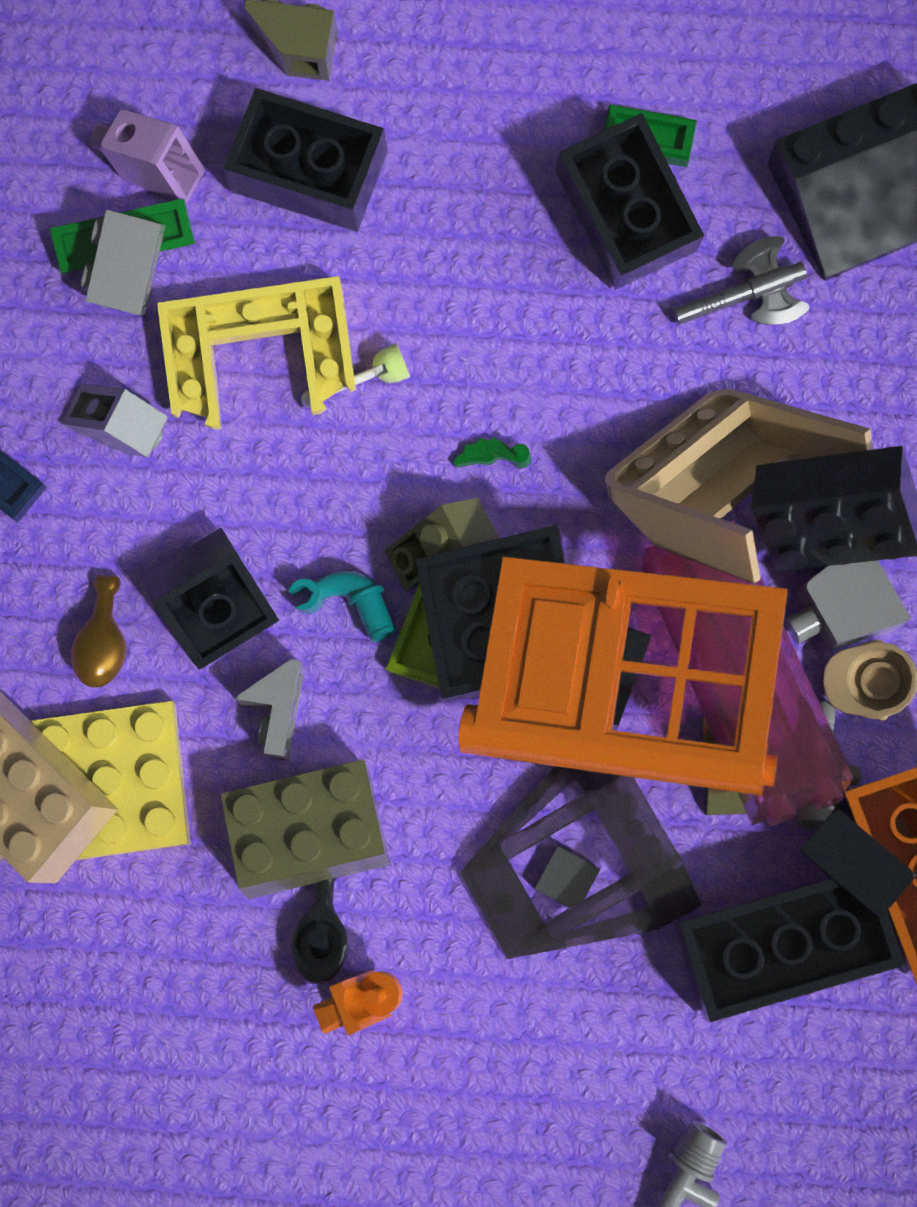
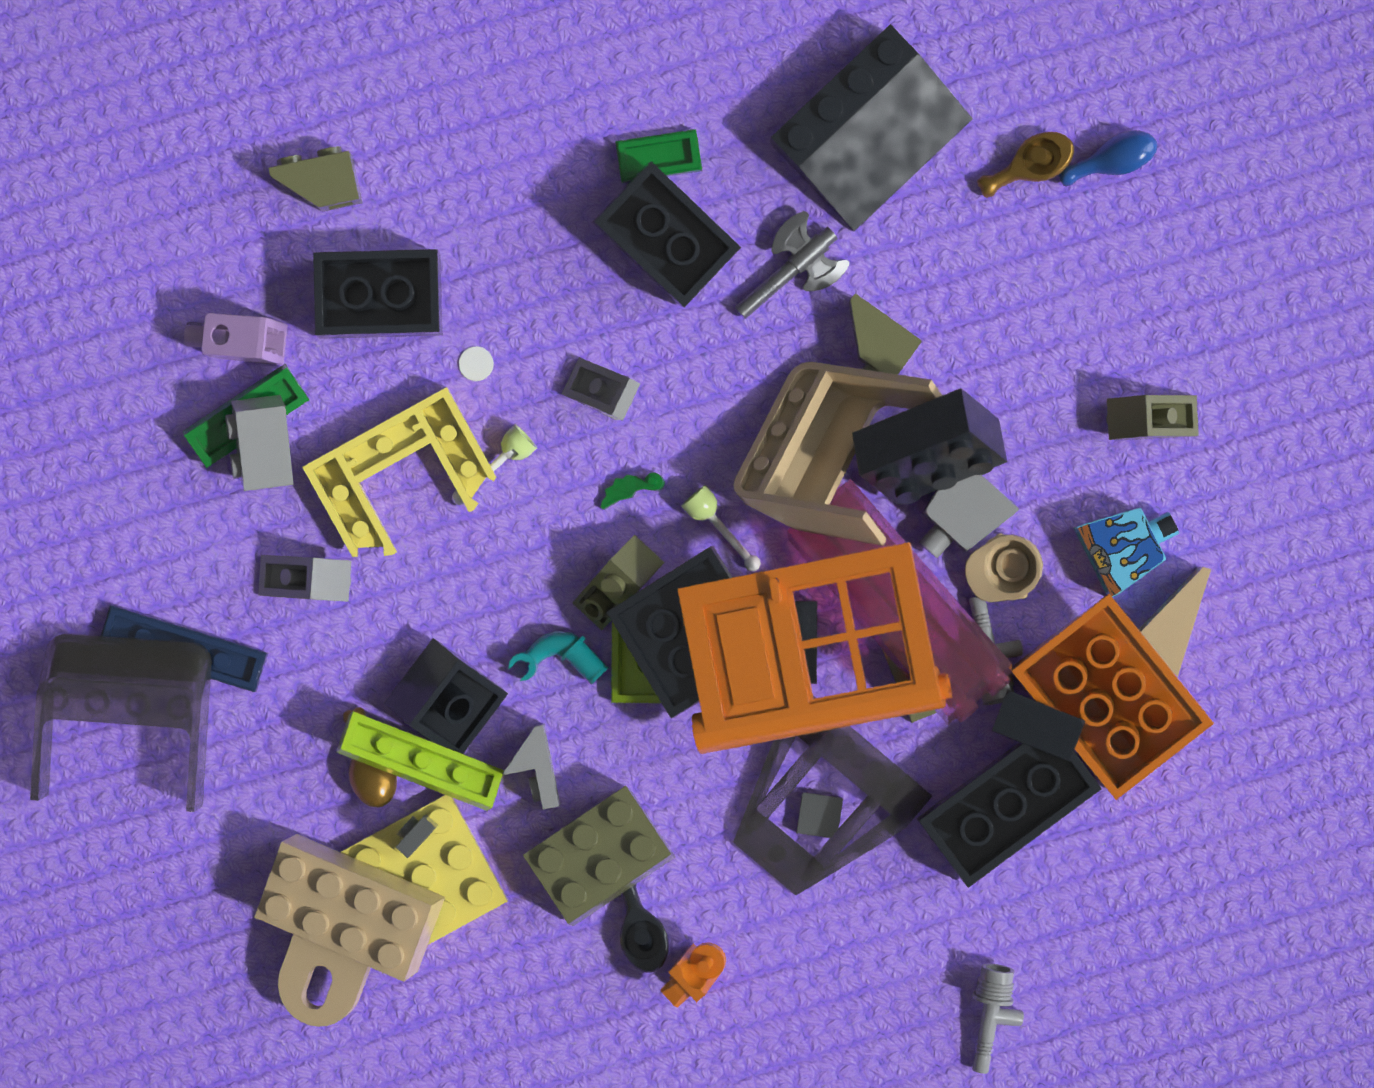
camera: 25 degrees left, 10 degrees up
none -> lime plate [336,711,504,811]
none -> dark grey plate [396,814,438,858]
none -> white sticker [459,346,494,381]
none -> light grey slope [562,357,640,421]
none -> hinge [681,485,761,571]
none -> olive slope [849,293,922,375]

